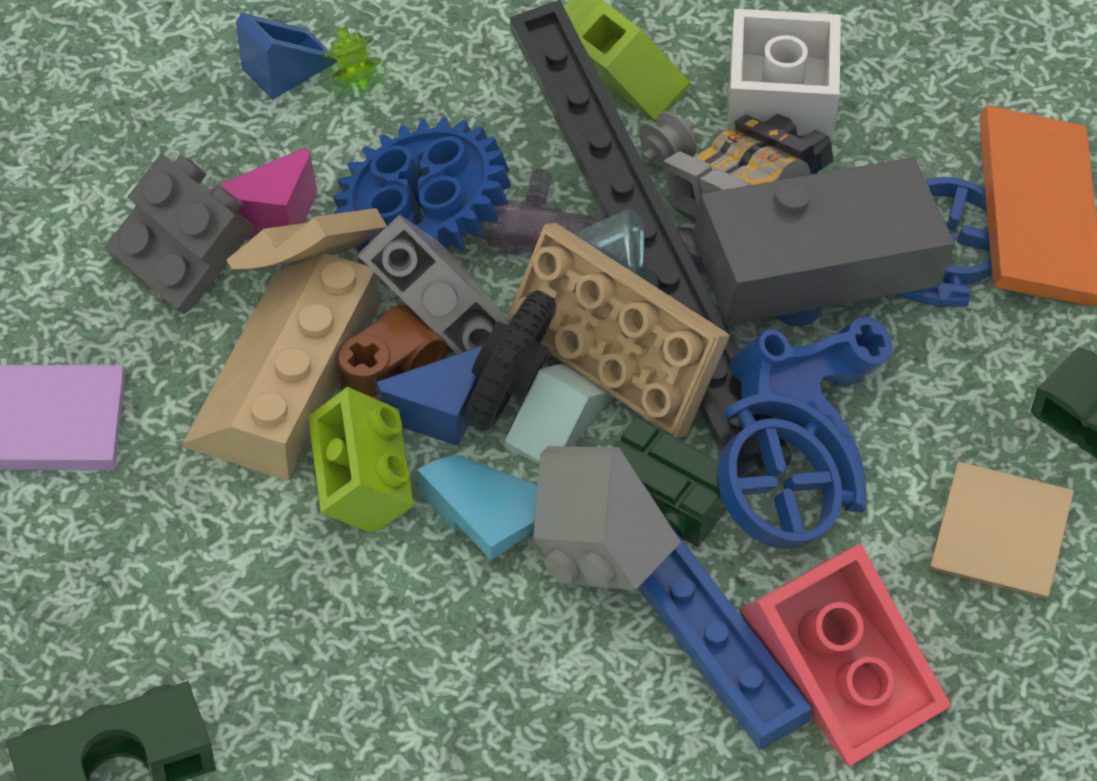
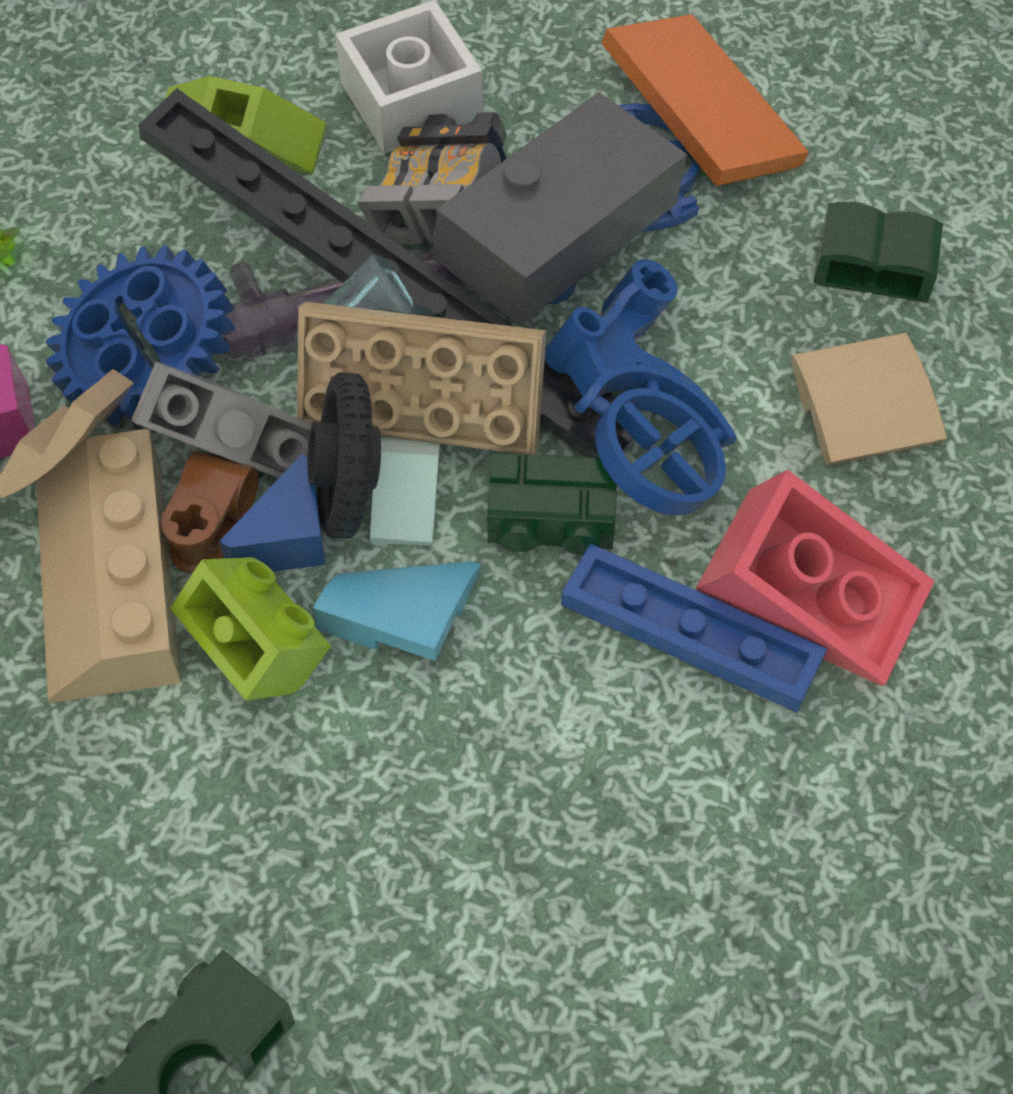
camera: 30 degrees left, 5 degrees up
light grey slope [533,446,681,590] -> none
light grey wheel [639,111,697,167] -> none

